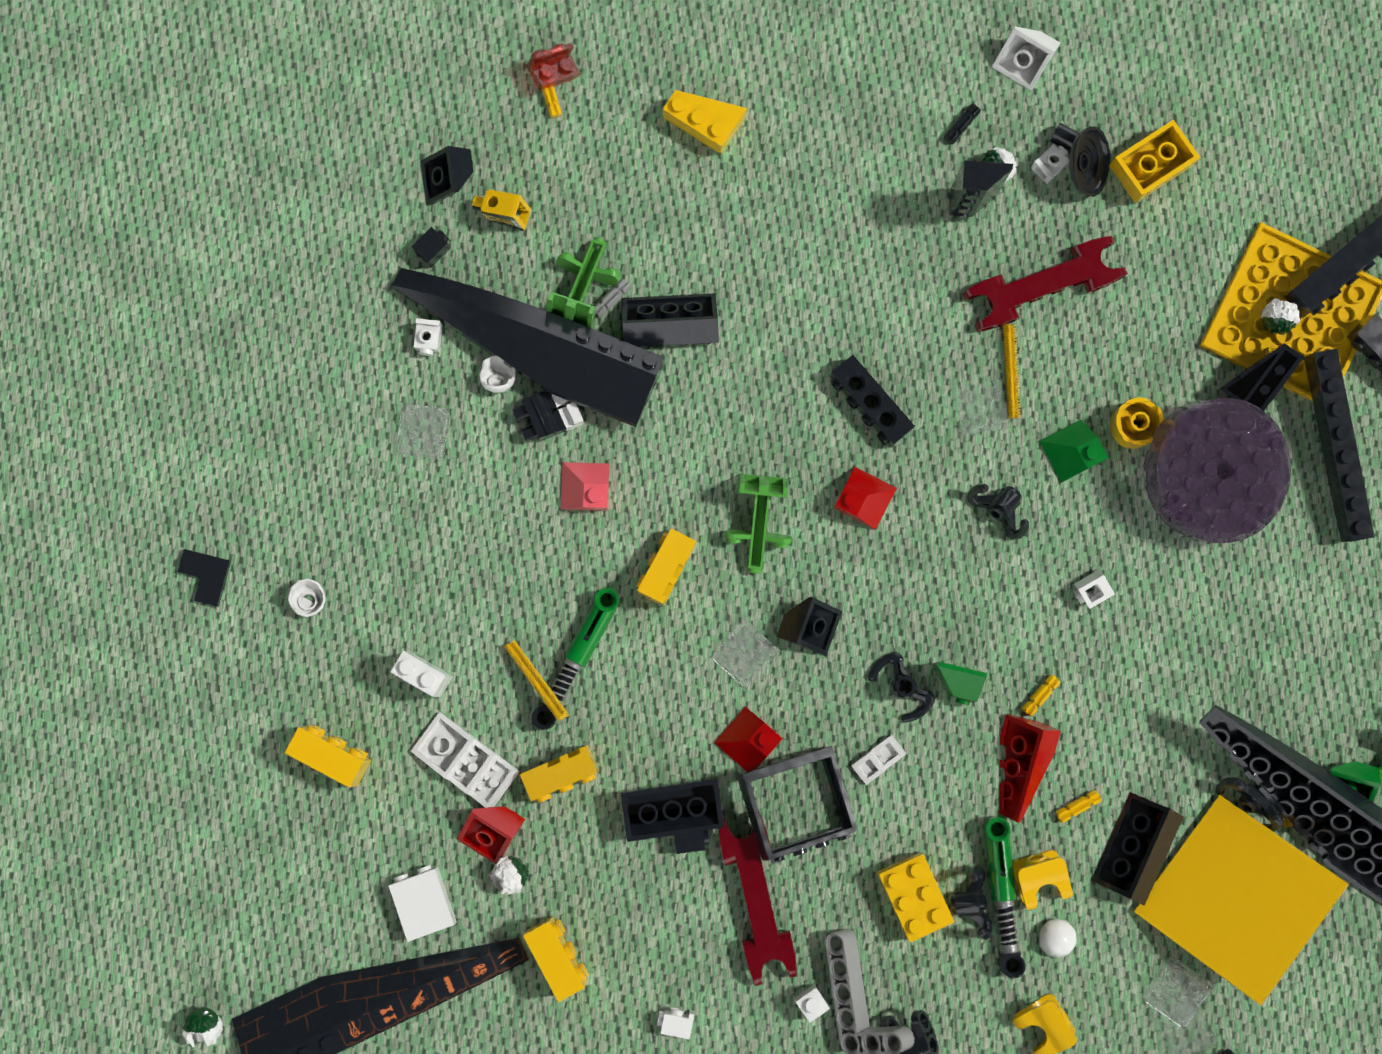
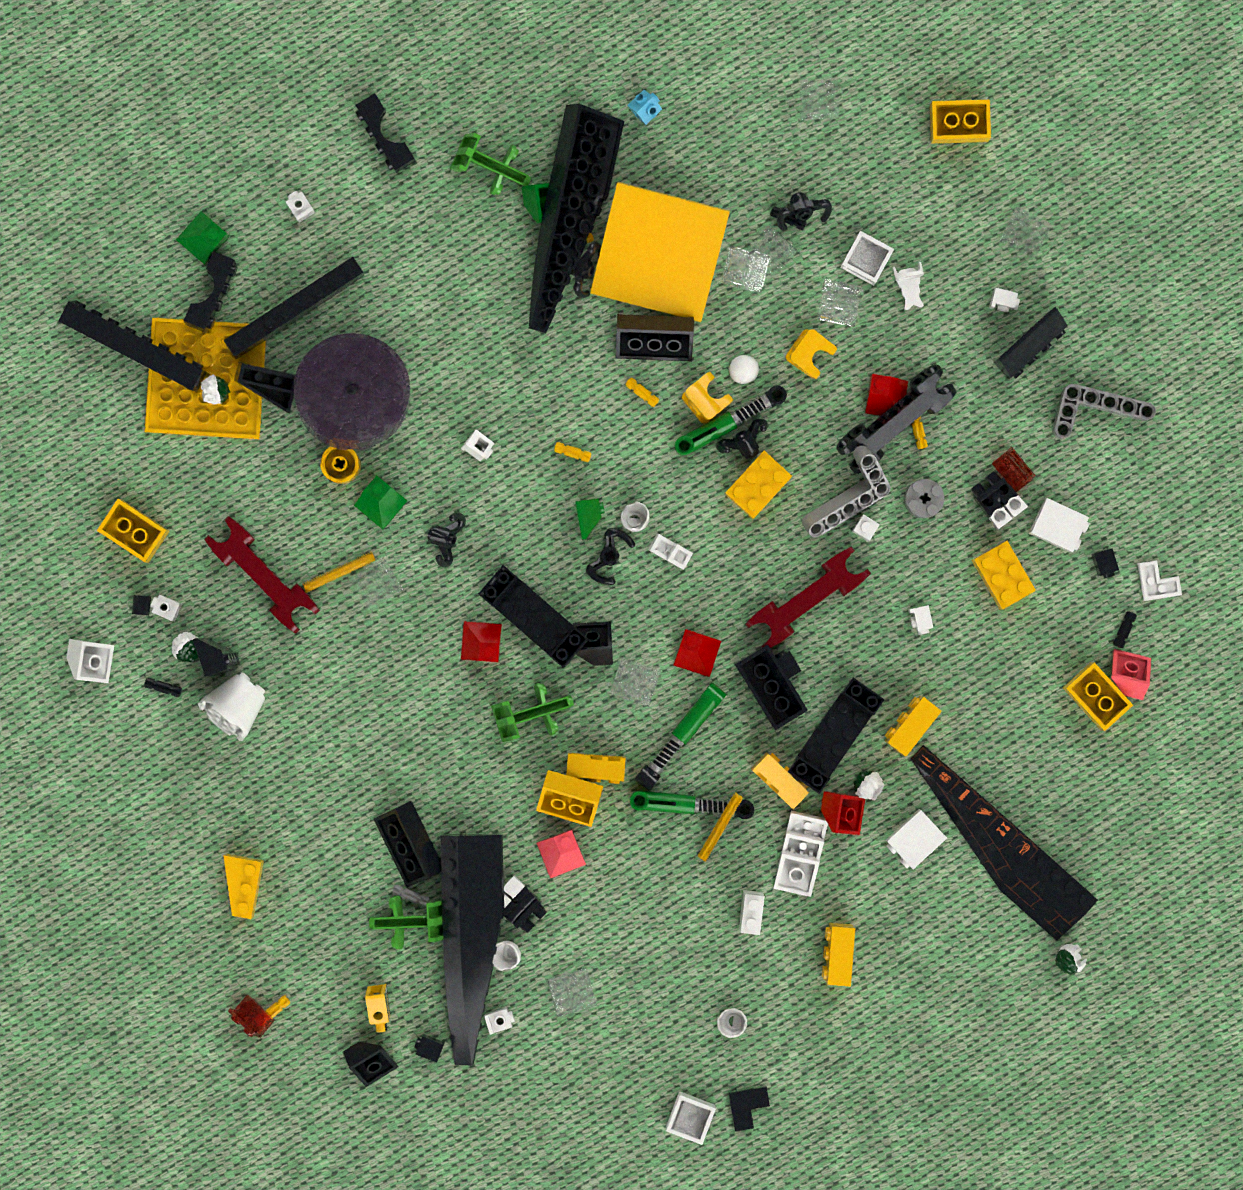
camera: 115 degrees left, 5 degrees up
black window [736,746,858,864] -> none
black brick [830,355,915,447] -> none
red wedge [999,714,1061,823] -> none
black hat [1069,126,1111,197] -> none
none -> white cone [198,672,265,741]
none -> black slope [478,565,589,669]
none -> yellow brick [536,770,603,827]
none -> white hair [621,501,650,532]
none -> piece [634,682,727,791]
none -> piece [666,1091,716,1145]
none -> black slope [788,677,885,794]

